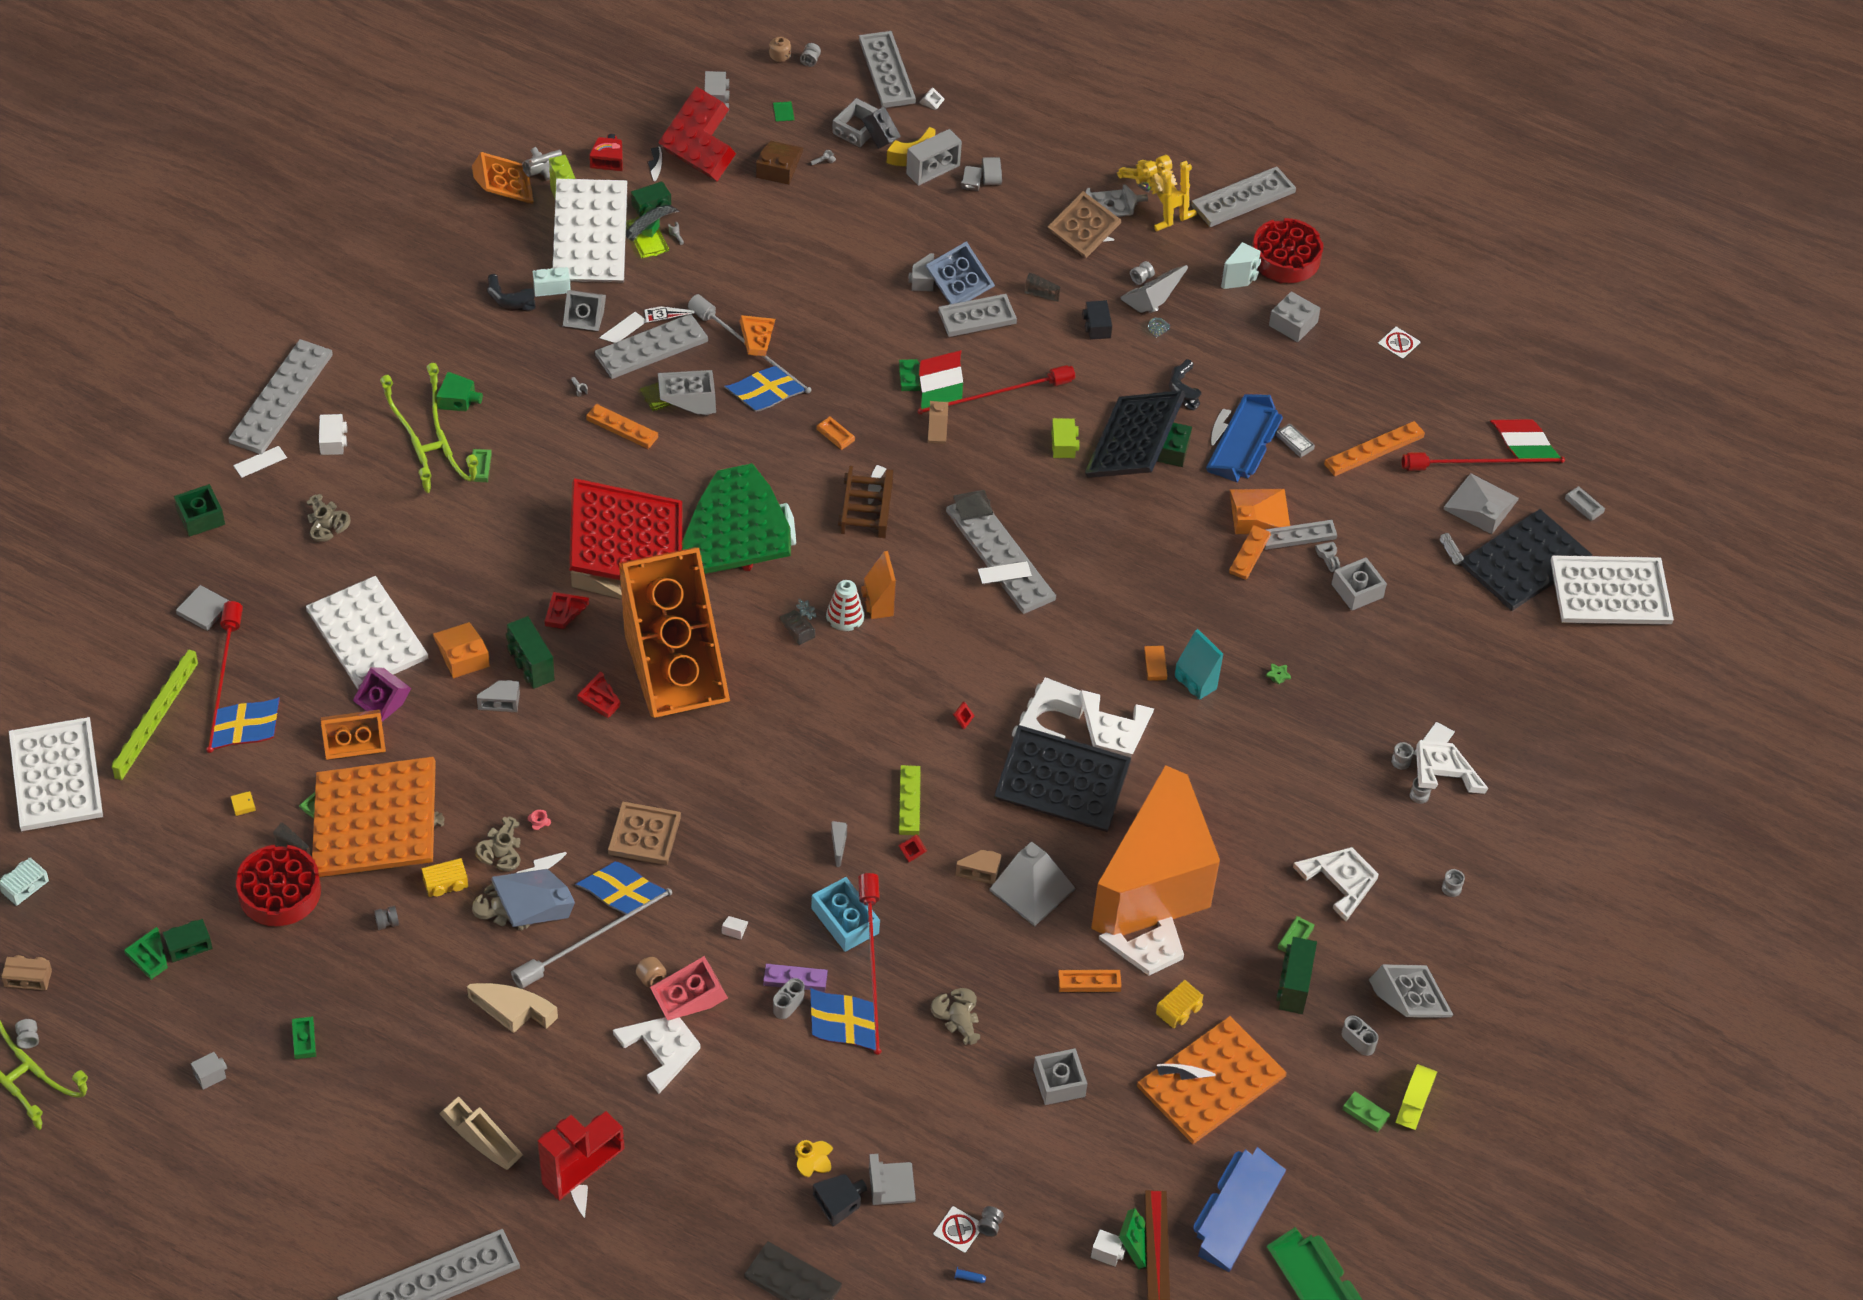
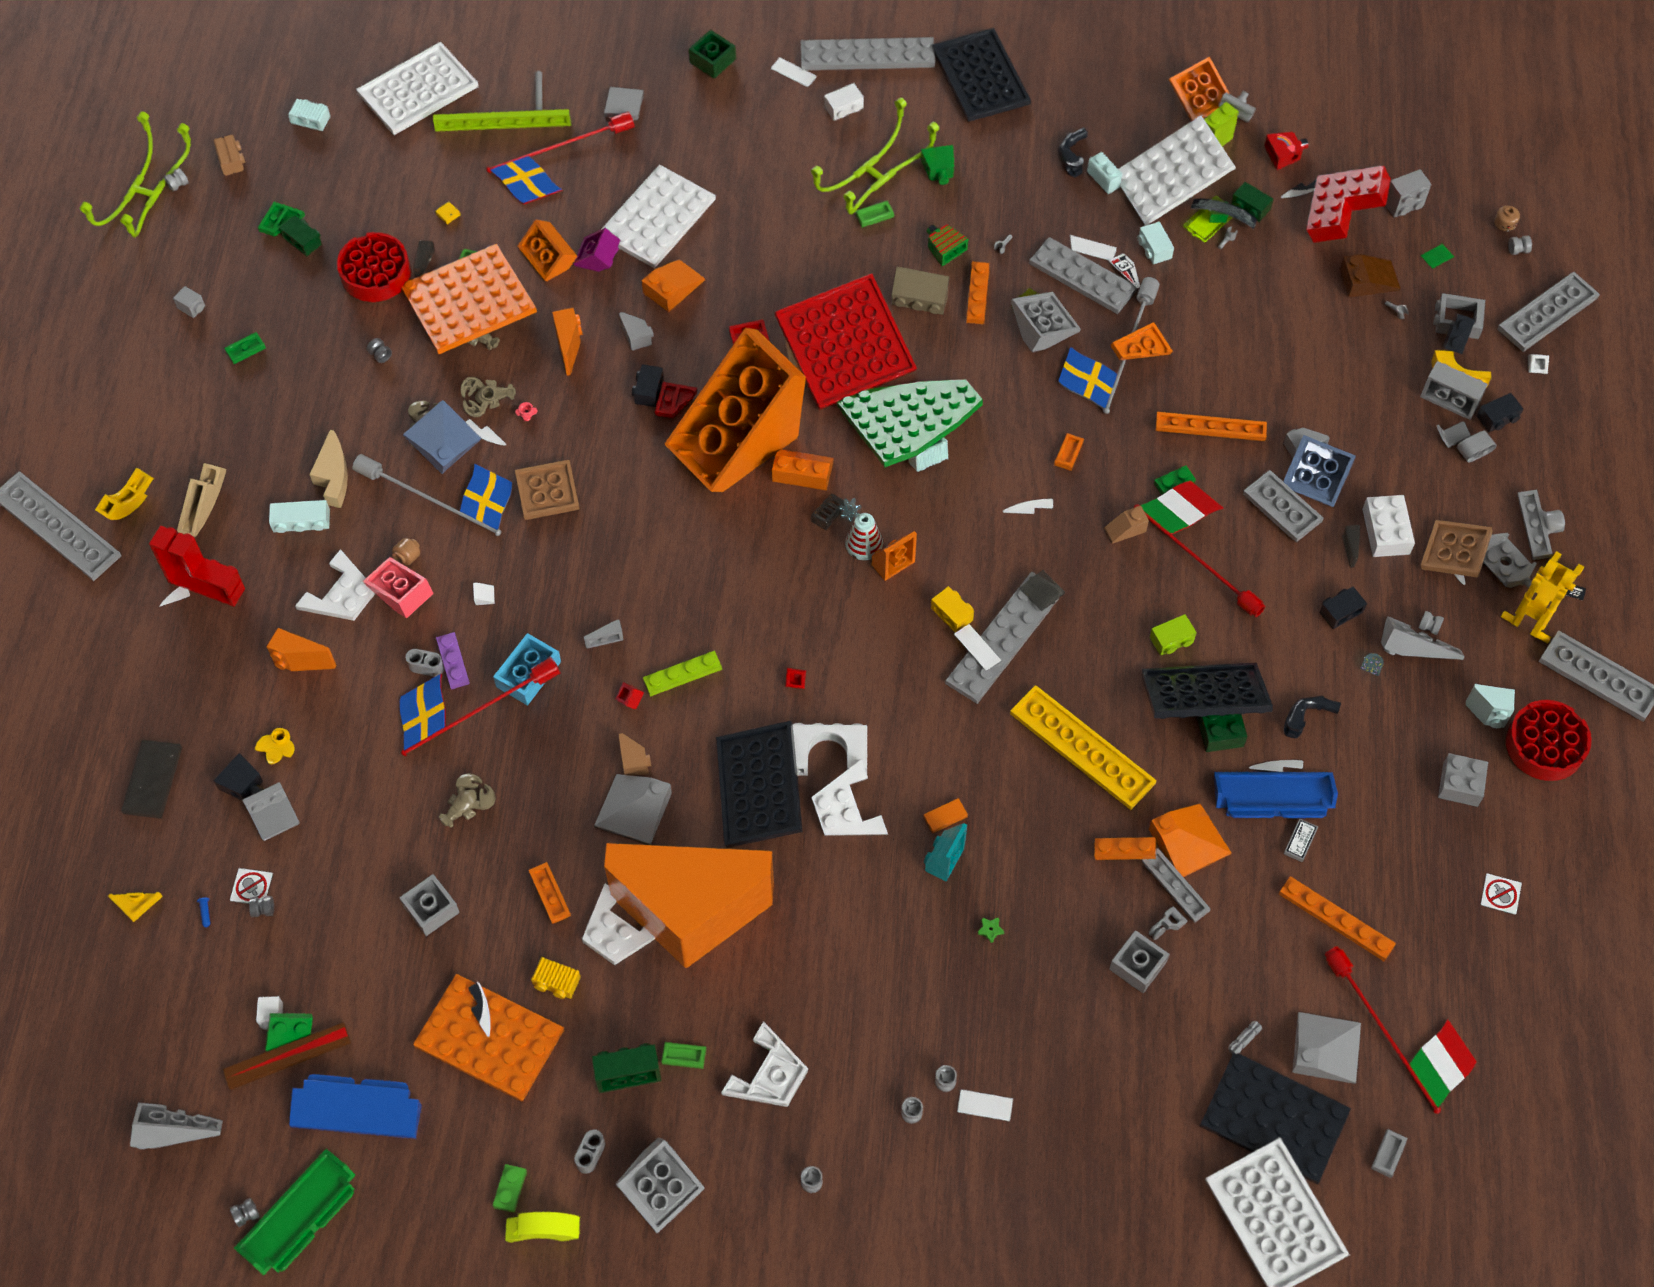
camera: 70 degrees right, 10 degrees up
dark tan animal [307,494,351,543] -> none
yellow brick [421,858,468,897] -> none
dark green brick [505,616,555,689] -> none
light grey slope [563,290,606,331] -> none
reddish brown fence [838,466,894,538] -> none
white wing [1416,740,1488,794] -> none
none -> yellow arch [95,468,154,520]
none -> orange slope [267,628,337,671]
none -> light aqua brick [269,500,330,533]
none -> light grey bar [535,71,542,111]
none -> orange slope [552,308,583,376]
none -> black brick [632,364,664,407]
none -> orange slope [772,449,834,491]
none -> dark tan slope [891,266,949,315]
none -> green torso [927,225,968,266]
none -> yellow brick [931,586,974,633]
none -> black plate [932,28,1031,122]
none -> yellow plate [1010,685,1157,810]
none -> light aqua brick [1138,222,1174,264]
none -> orange plate [1156,412,1267,441]
none -> white brick [1362,495,1415,557]
none -> black brick [1477,393,1524,432]
none -> light grey plate [1518,490,1565,560]

